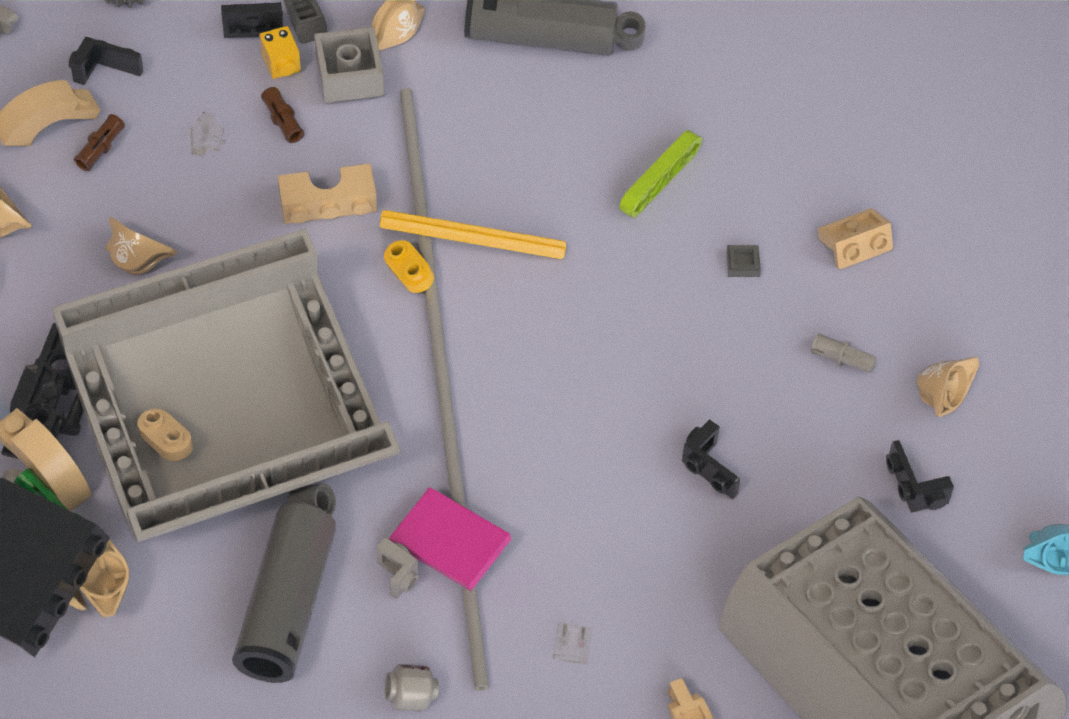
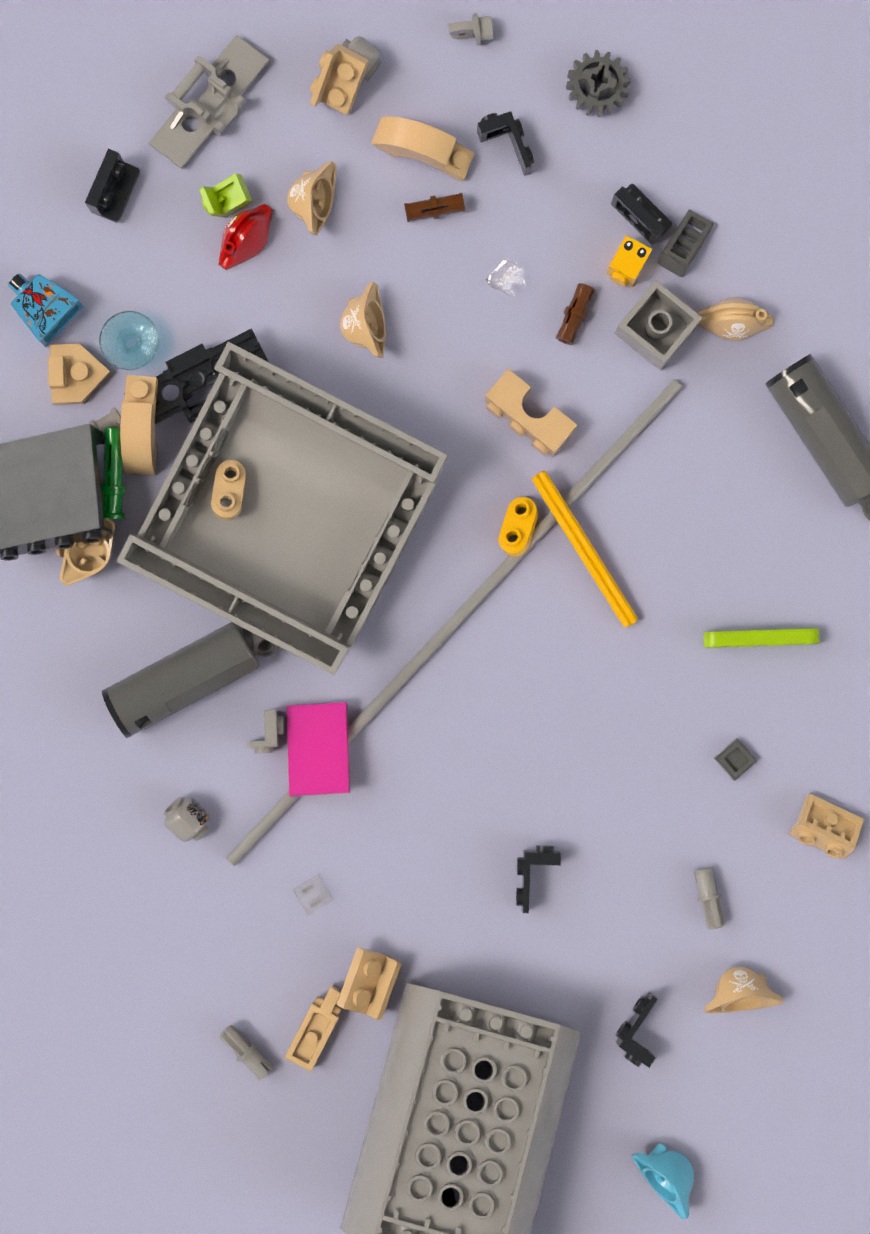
camera: 50 degrees right, 30 degrees up
none -> tan bracket [337,947,401,1020]

